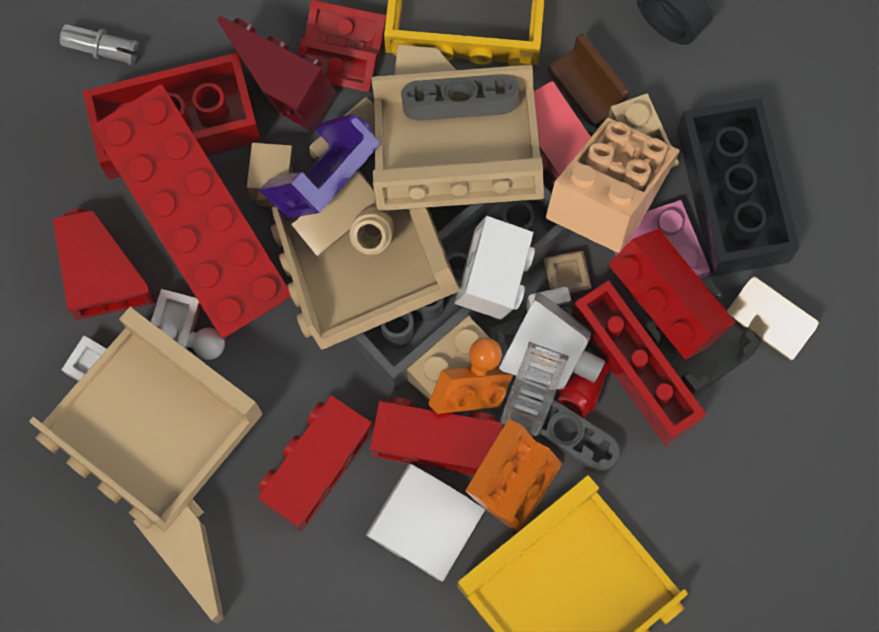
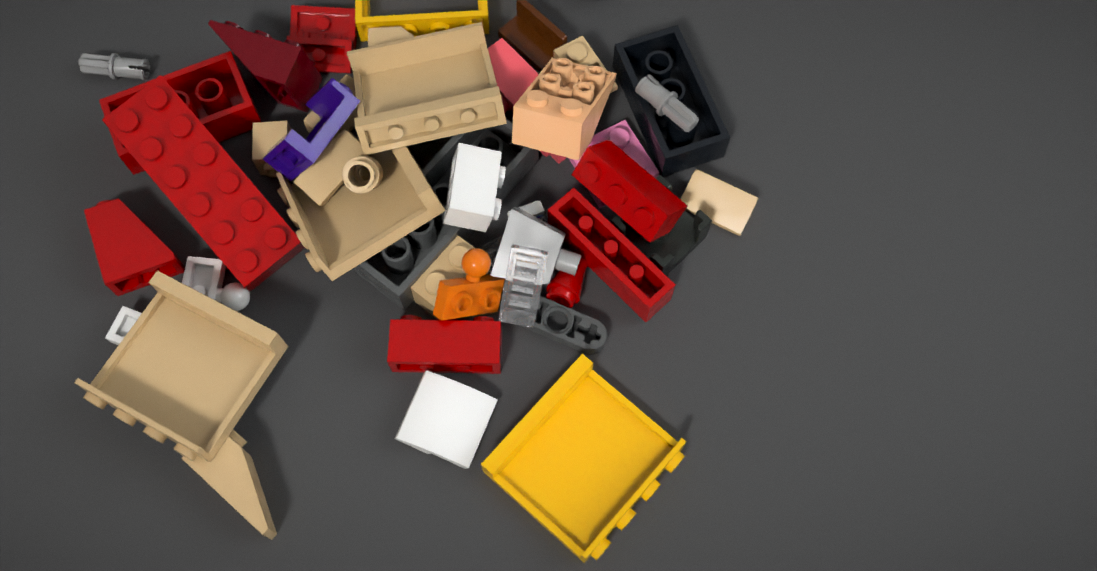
camera: 10 degrees left, 5 degrees down
red brick [258,395,373,532] -> none
dark grey beam [401,74,519,121] -> none
orange slope [465,419,563,533] -> none
tan tile [543,251,591,296] -> none
none -> light grey axle [635,74,699,132]

